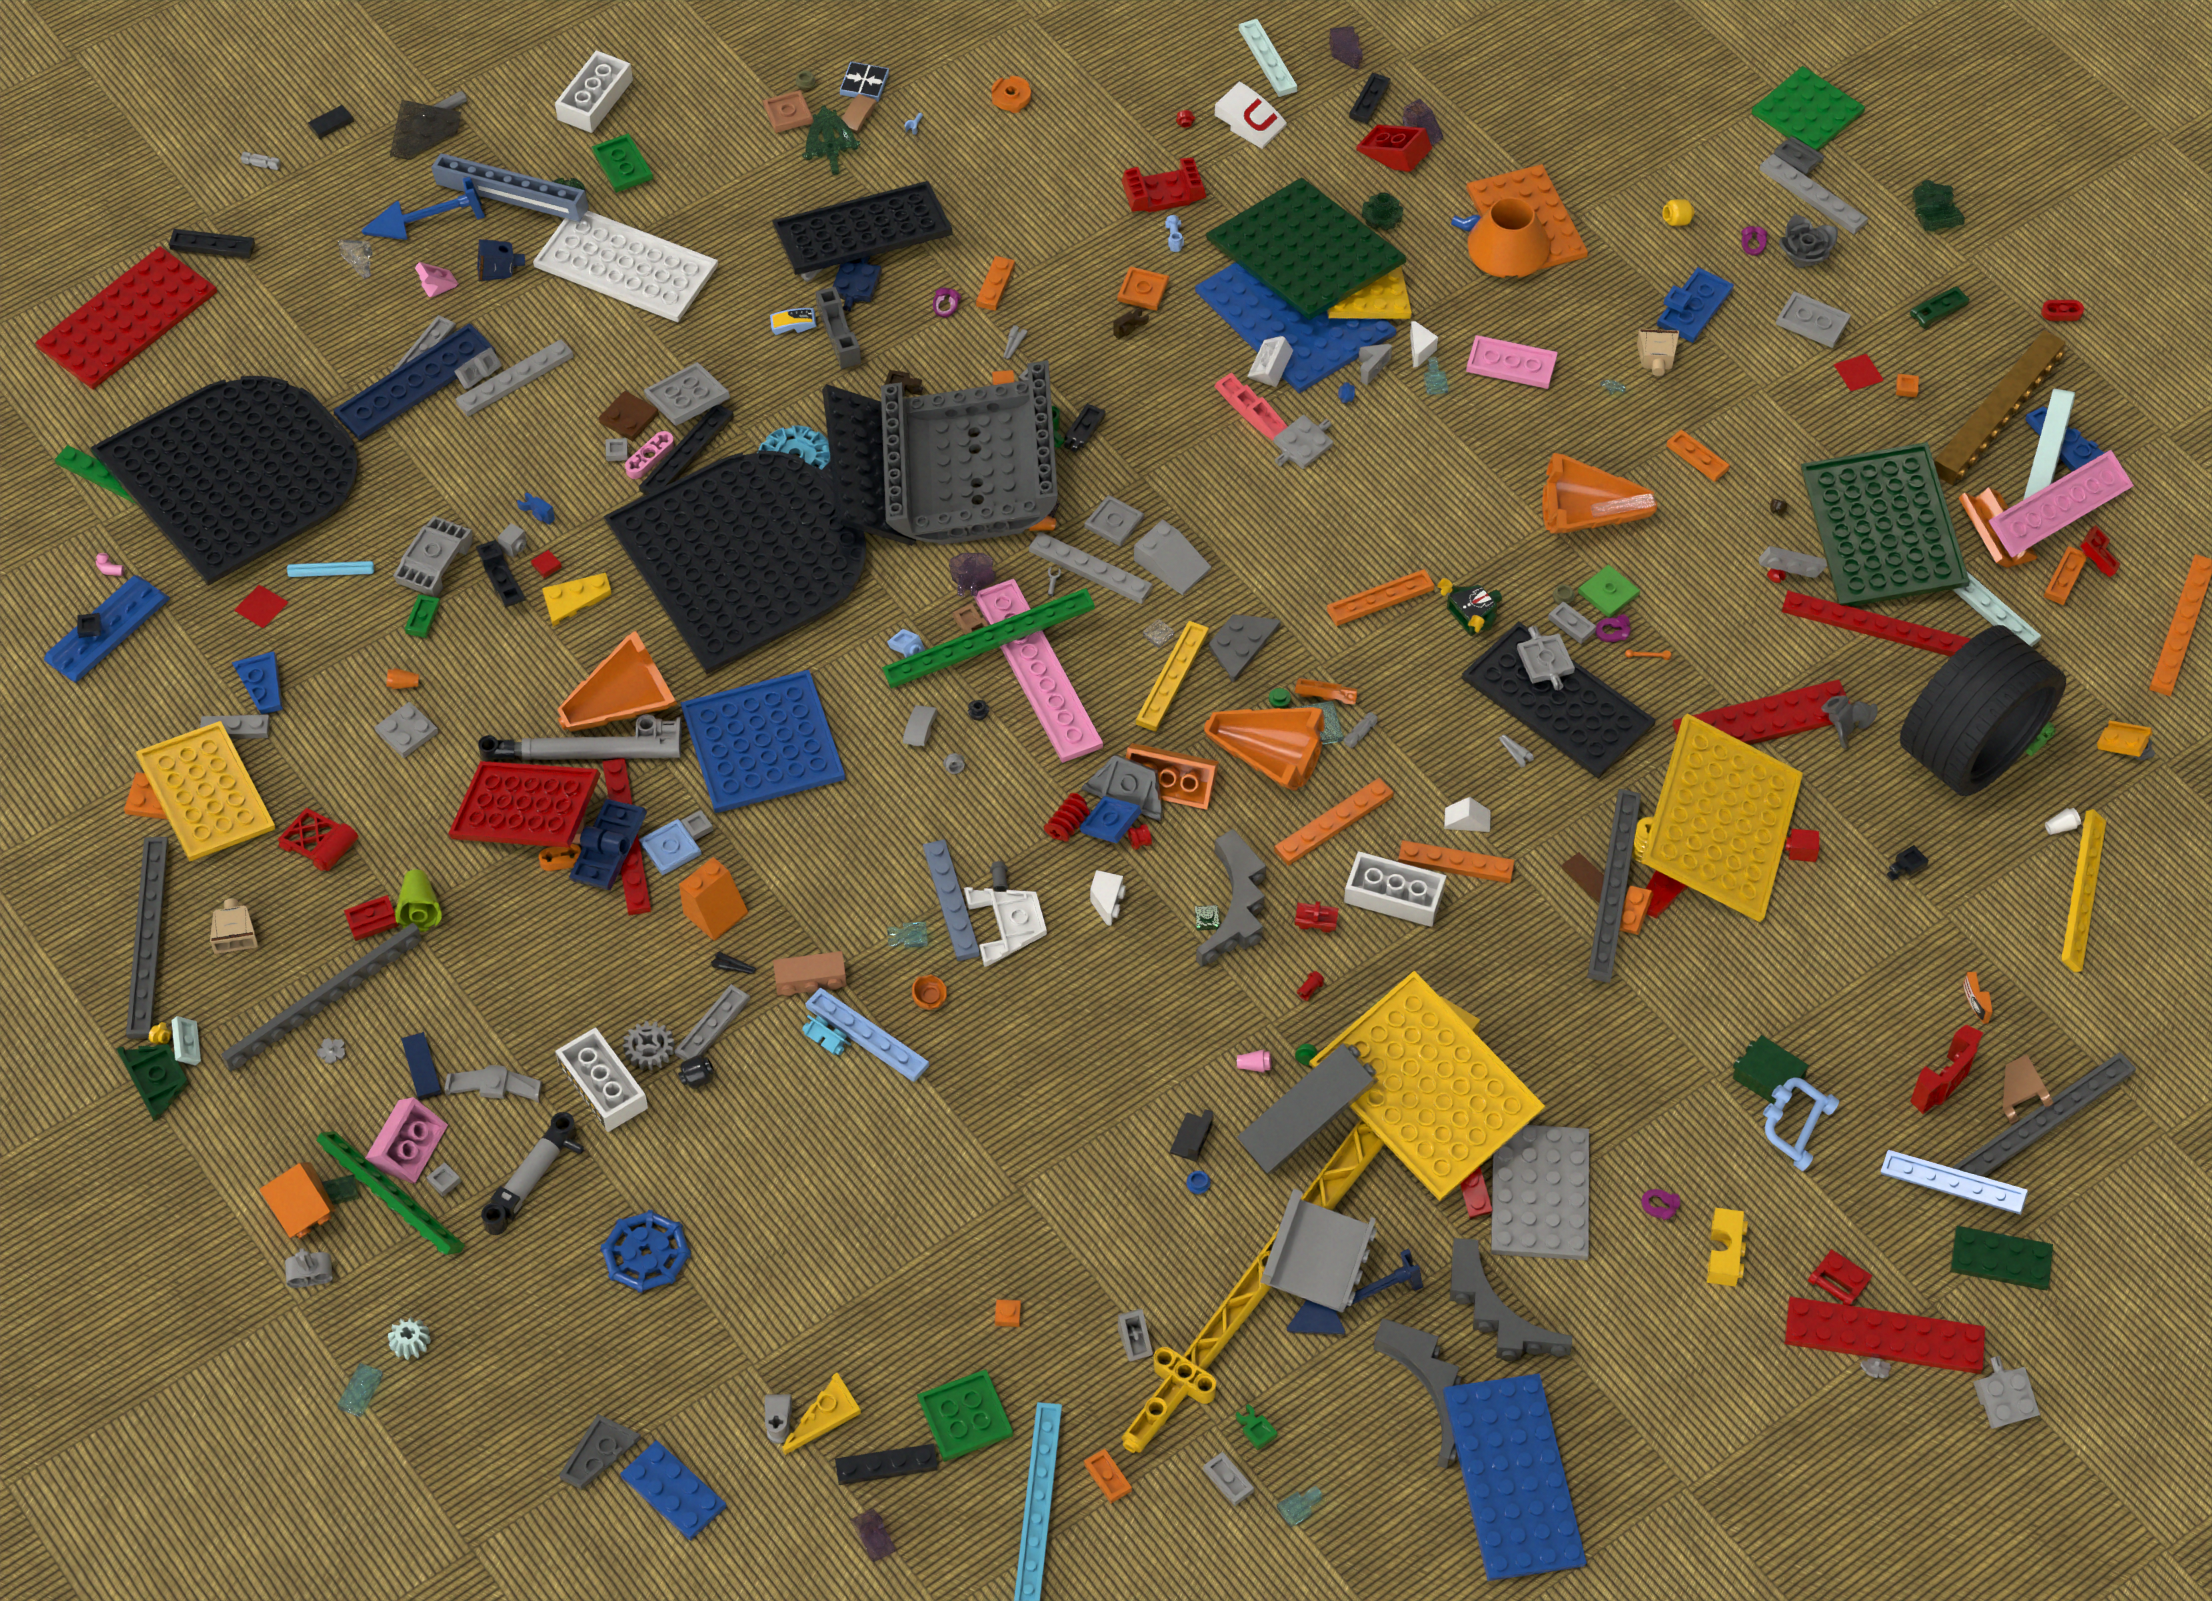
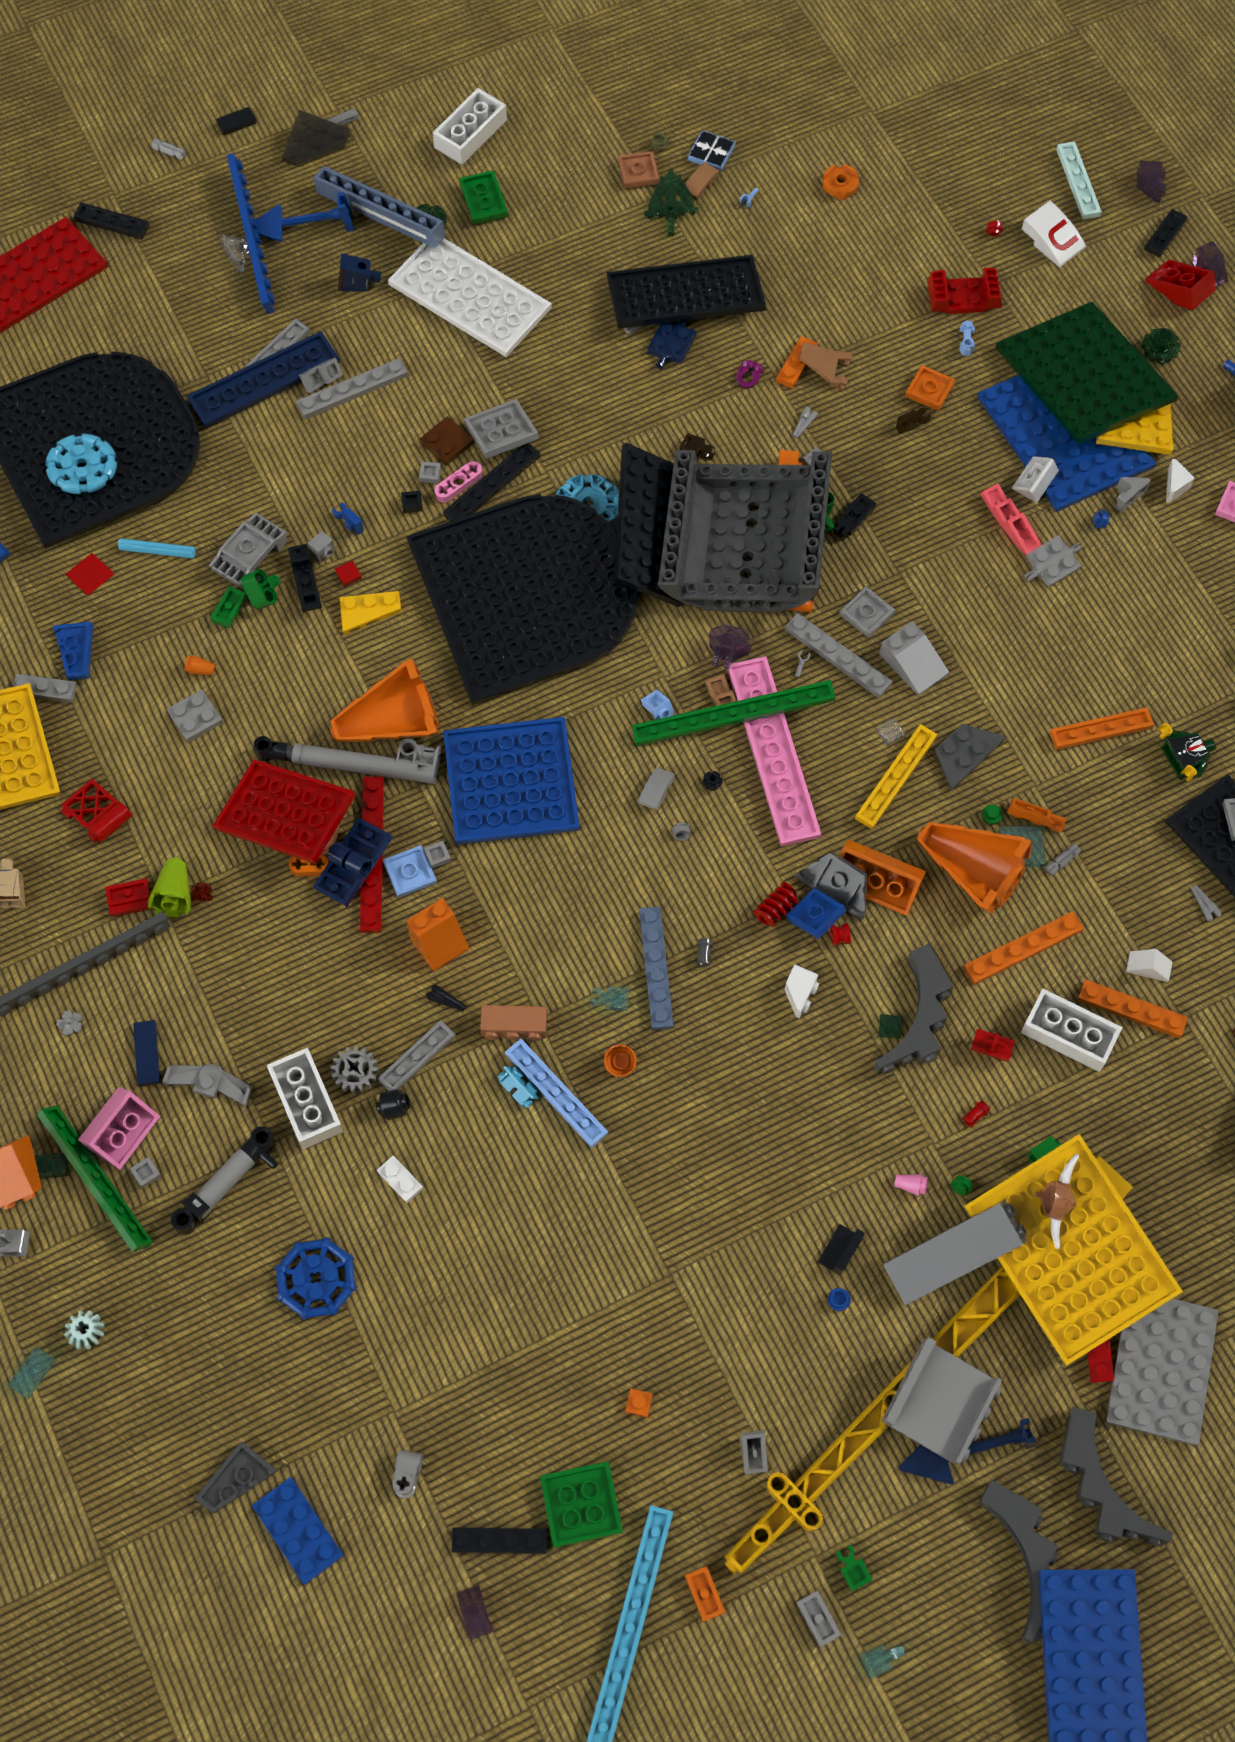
camera: 10 degrees right, 10 degrees up
bright pink slope [415,262,458,297] -> none
slope [770,308,817,335] -> none
yellow wing [782,1373,861,1455] -> none
dark grey arch [815,287,861,369] -> none
white wing [964,887,1047,967] -> none
clear light blue plate [1424,357,1448,395] -> none
none -> medium azure plate [45,434,117,494]
none -> clear red plate [191,882,213,901]
none -> blue plate [227,153,276,314]
none -> green beam [241,569,280,610]
none -> white plate [377,1156,423,1203]
none -> black plate [401,490,423,513]
none -> medium nougat flag [800,342,852,390]
none -> nougat helmet [1034,1154,1079,1249]

